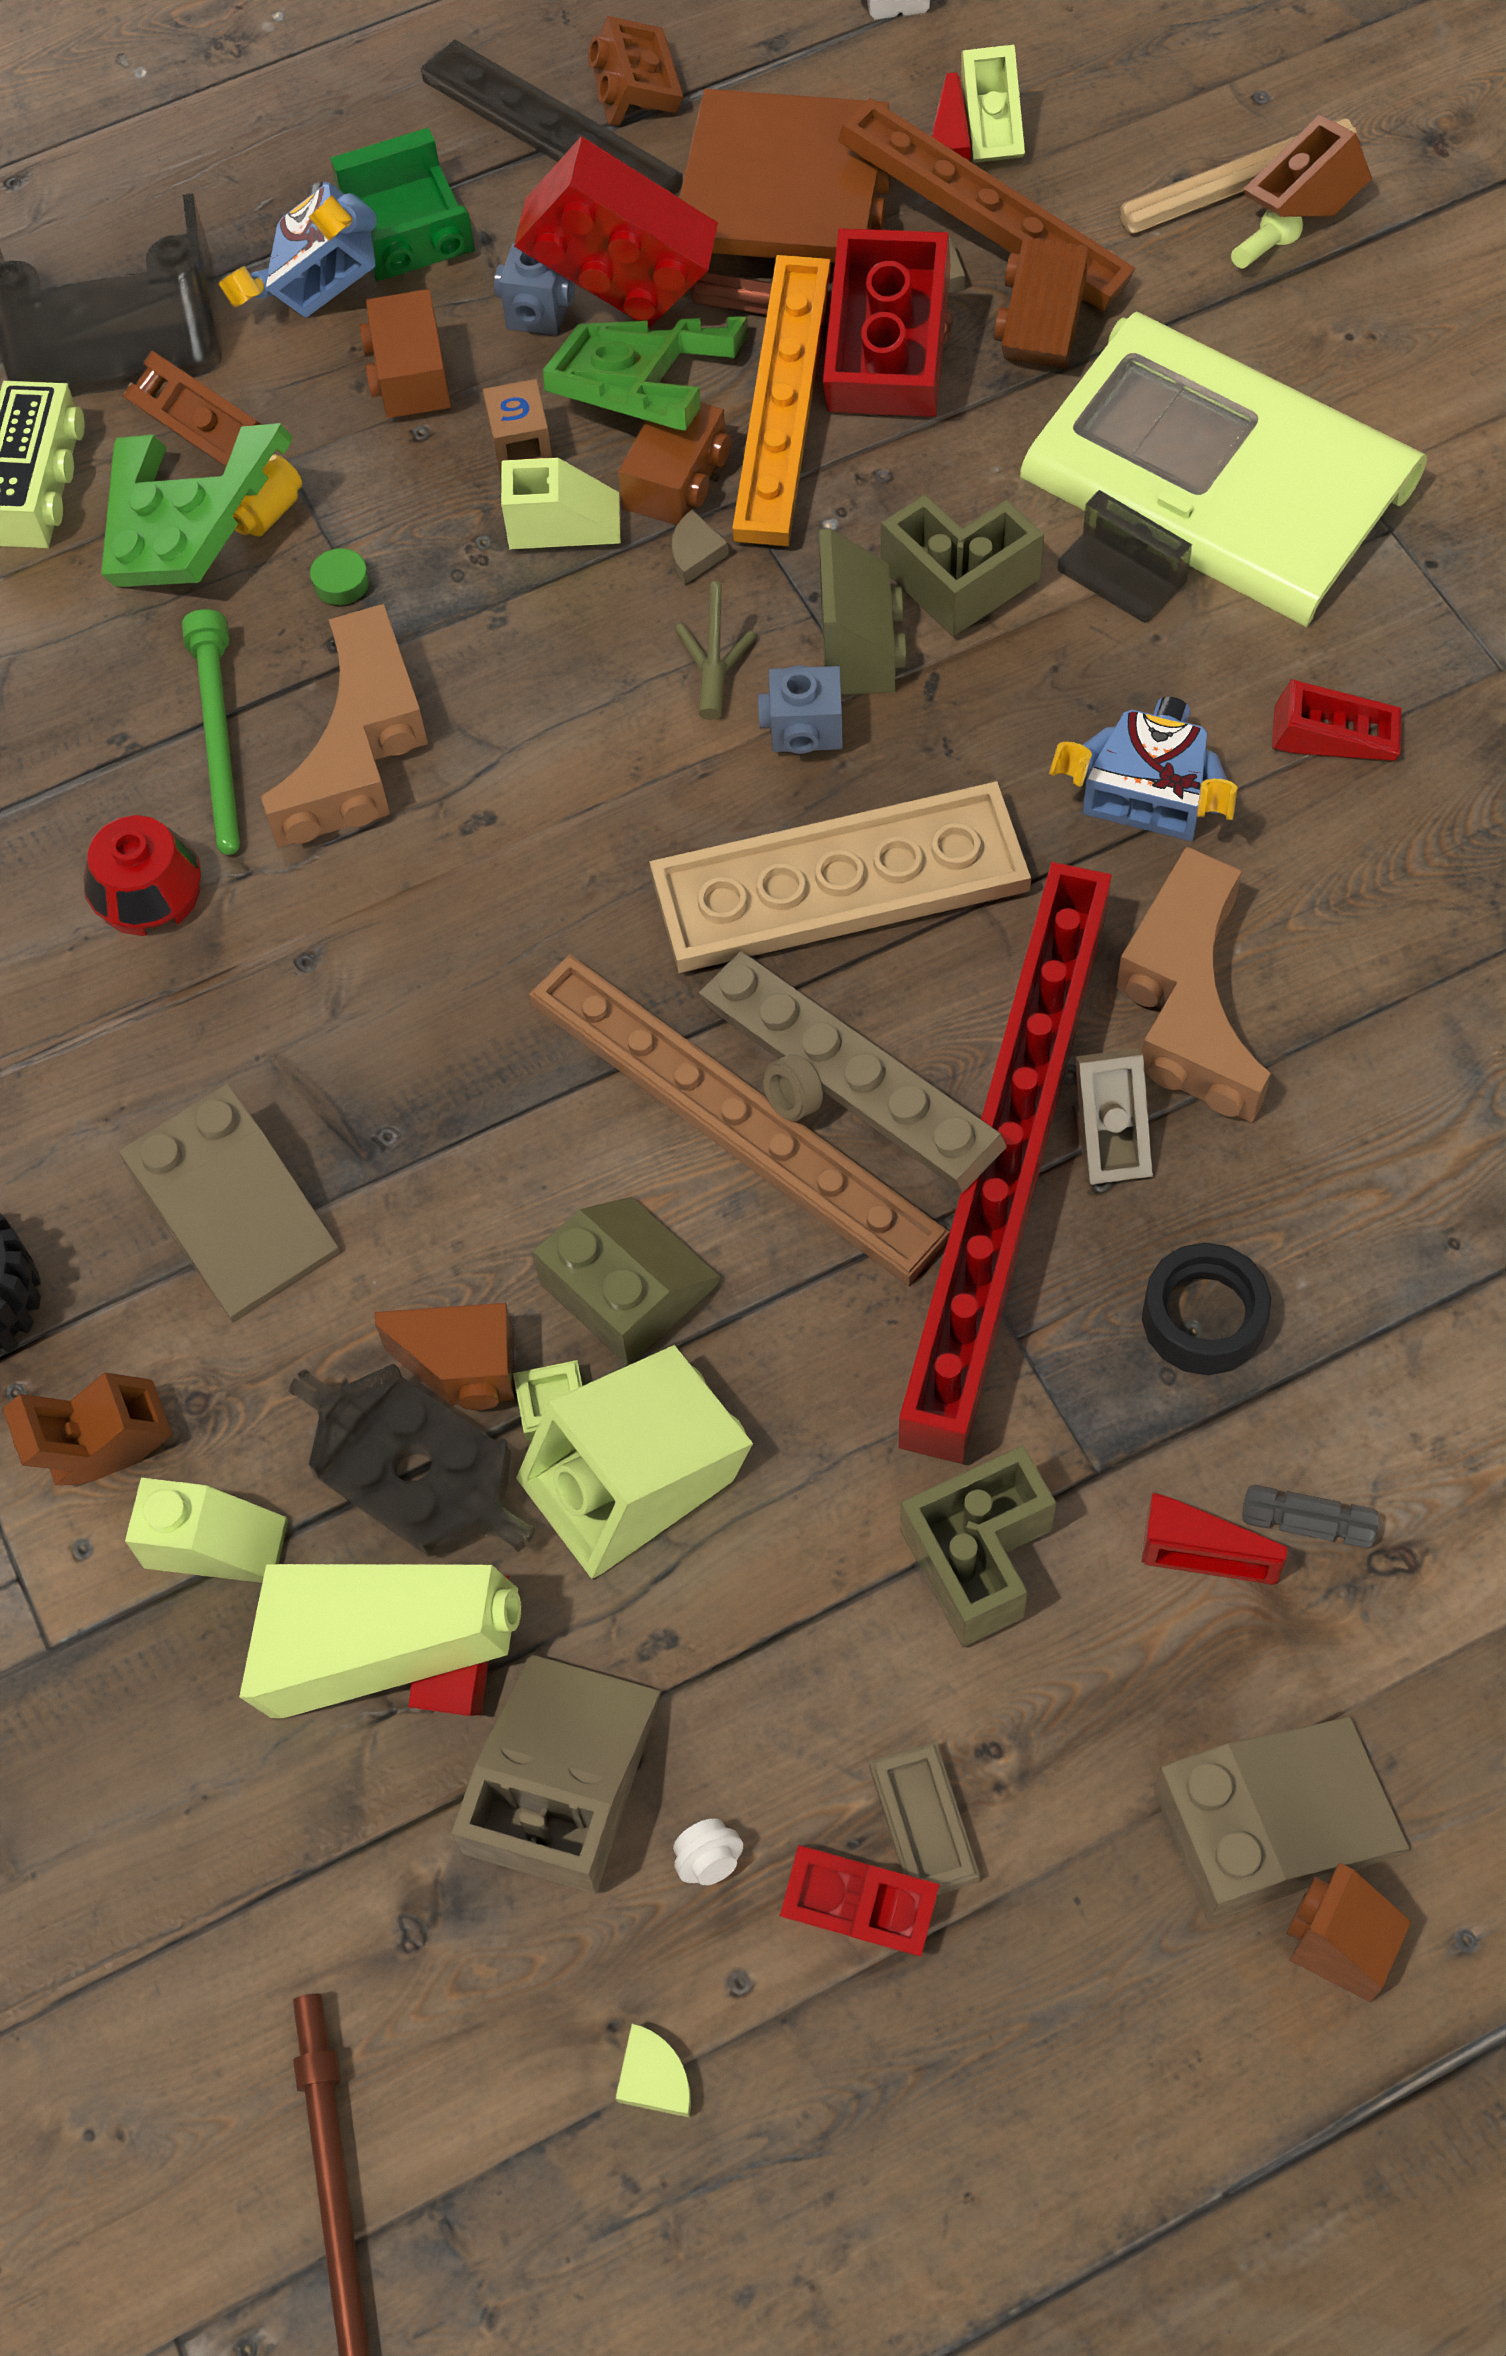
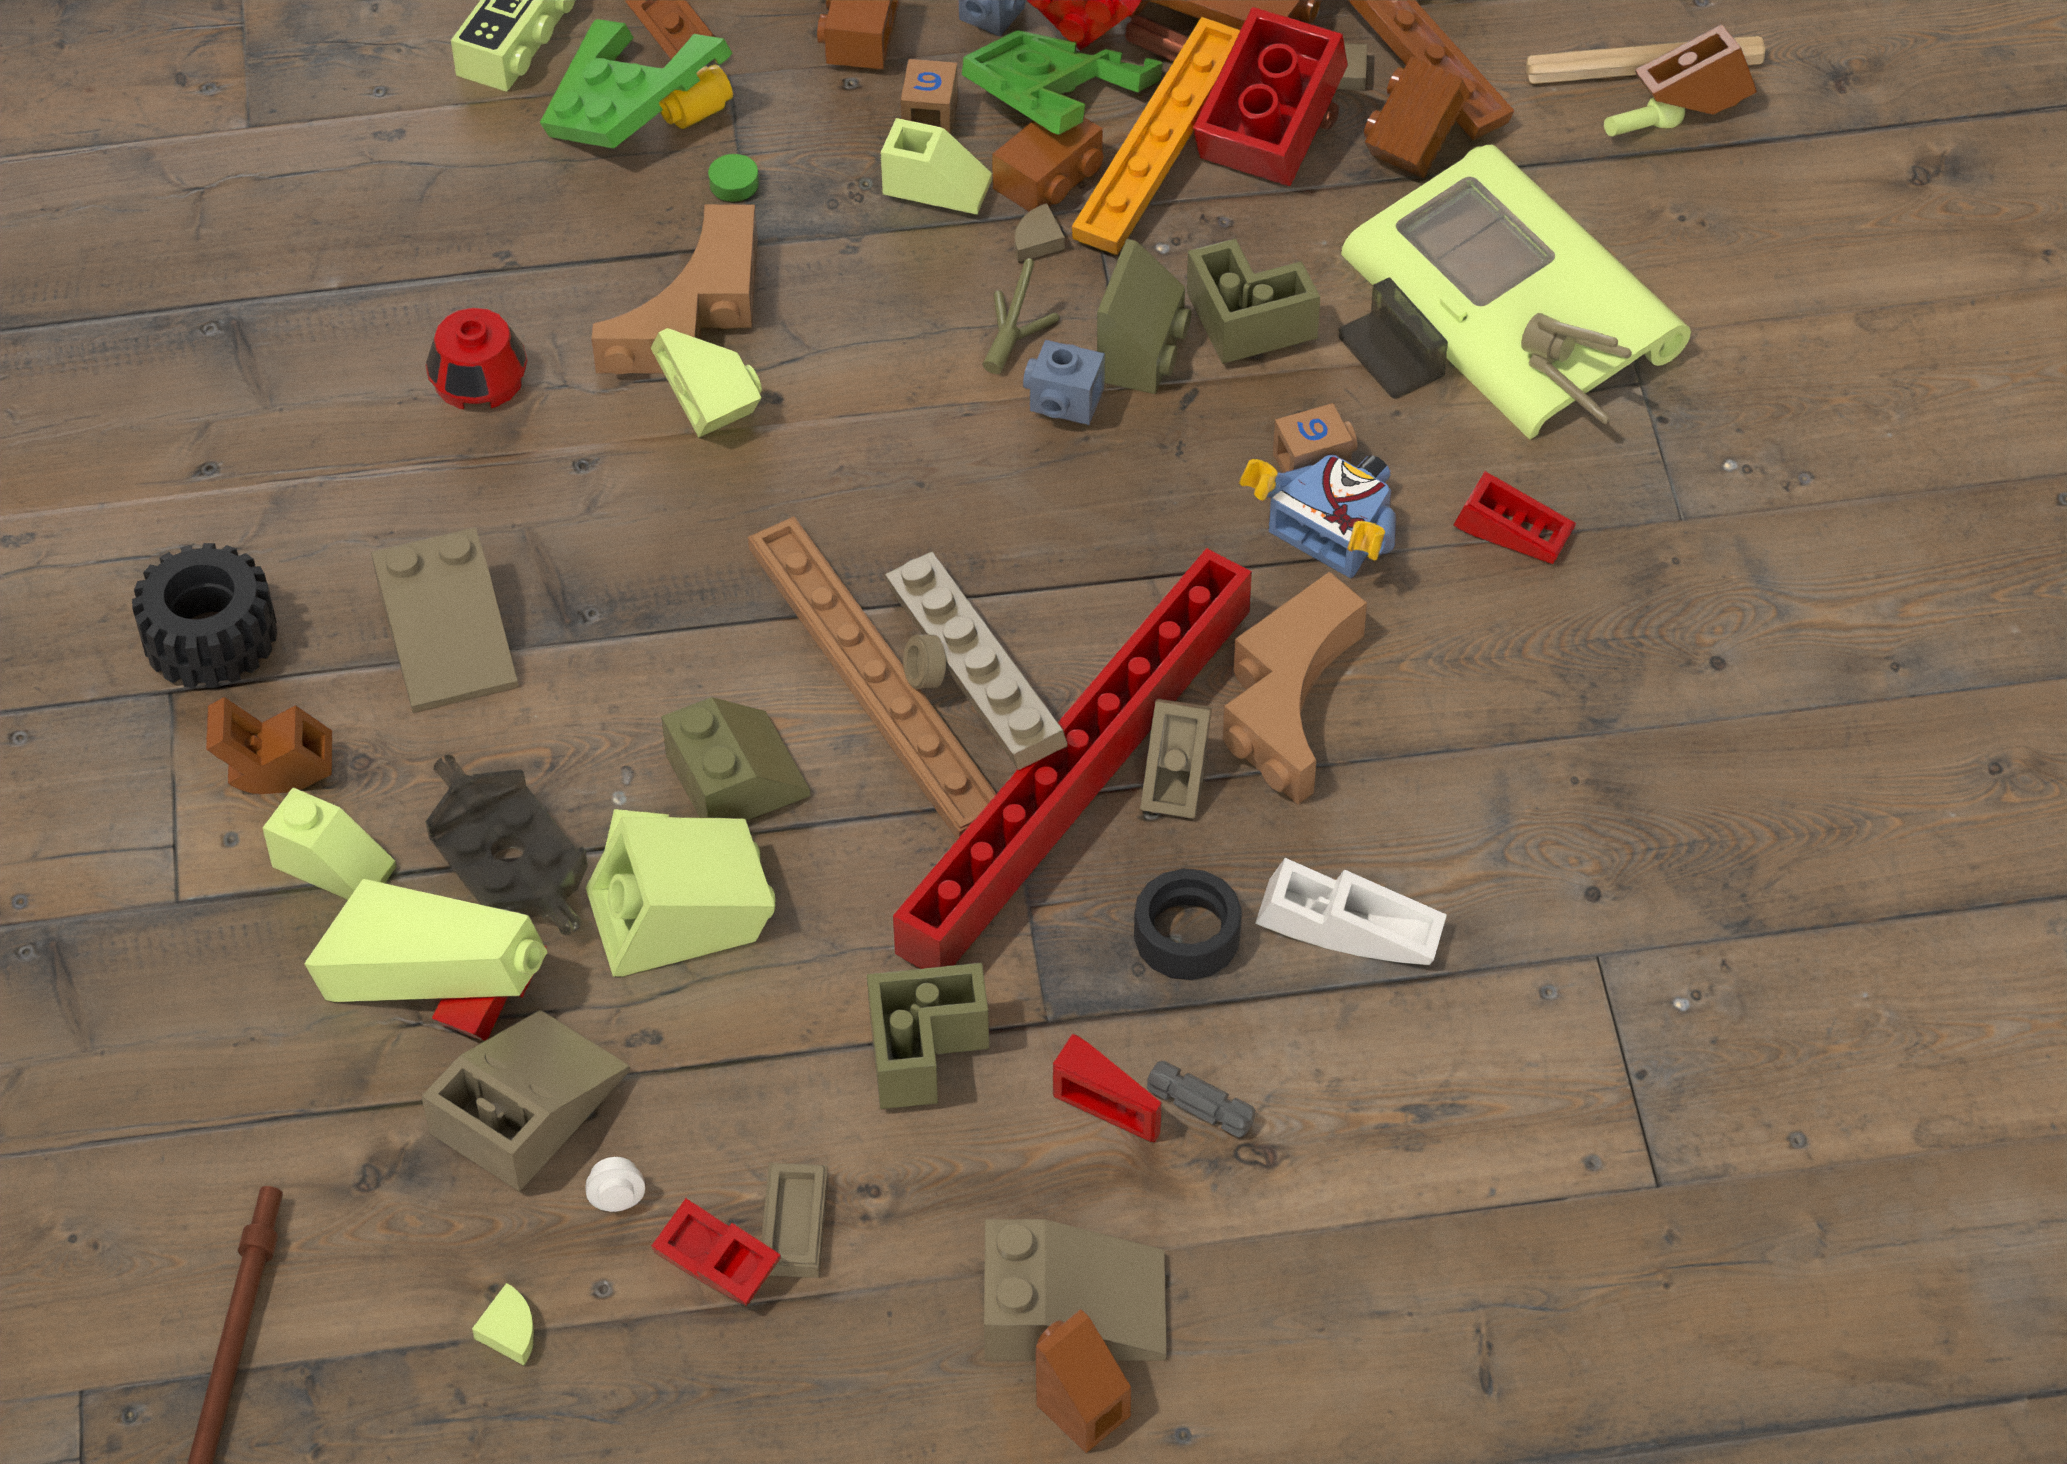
camera: 15 degrees right, 10 degrees down
bright green piece [181,609,240,855] -> none
dark orange slope [375,1303,515,1410] -> none
tan plate [649,781,1031,973] -> none
none -> yellowish green slope [651,328,762,438]
none -> white slope [1255,858,1446,965]
none -> medium nougat brick [1273,403,1357,473]
none -> dark tan plant [1521,313,1632,424]

